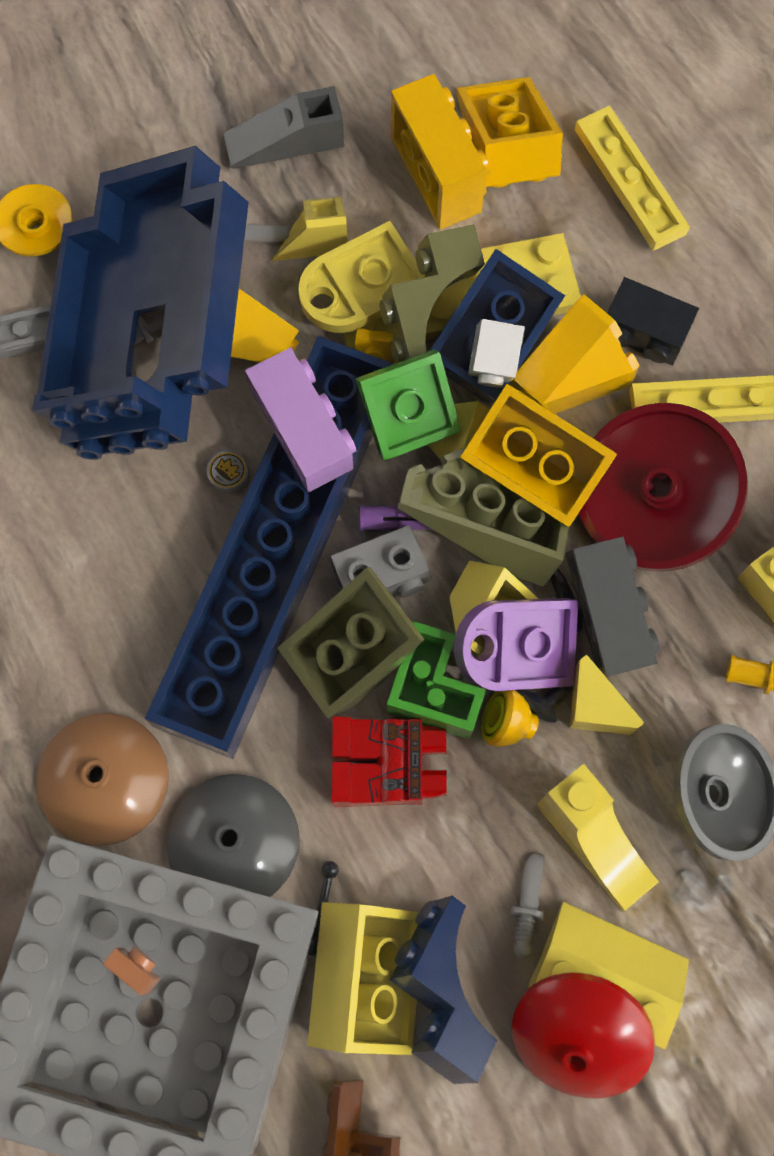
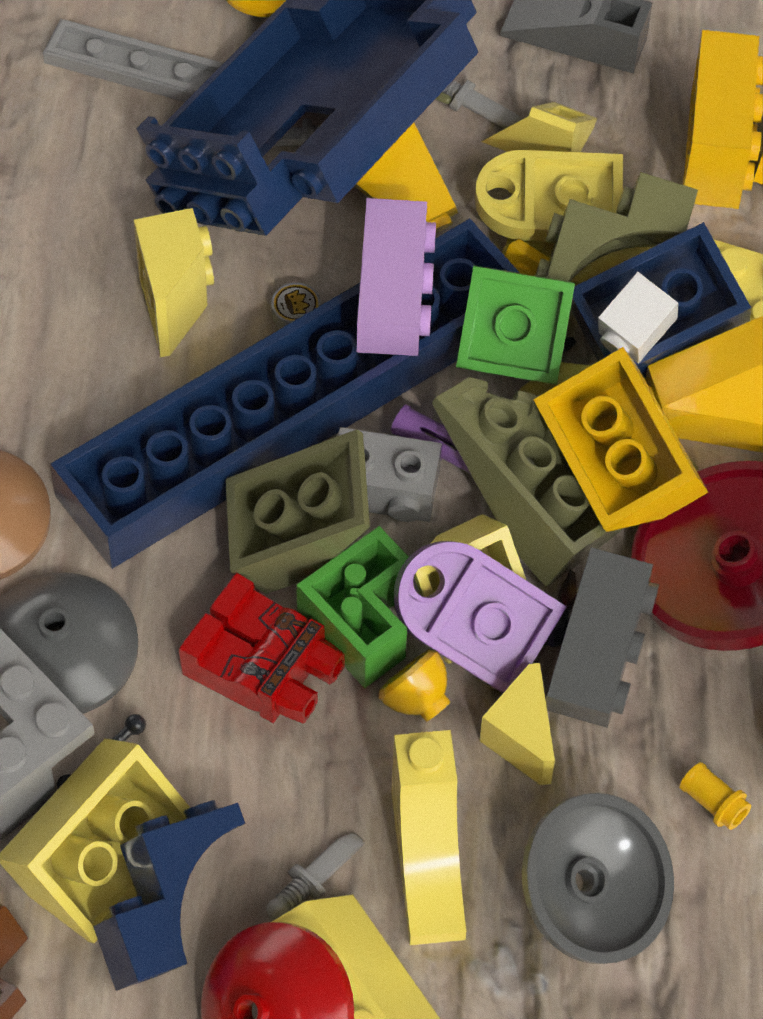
camera: 30 degrees right, 15 degrees down
black bar [516,687,568,722] -> none
none -> light yellow slope [134,208,214,357]

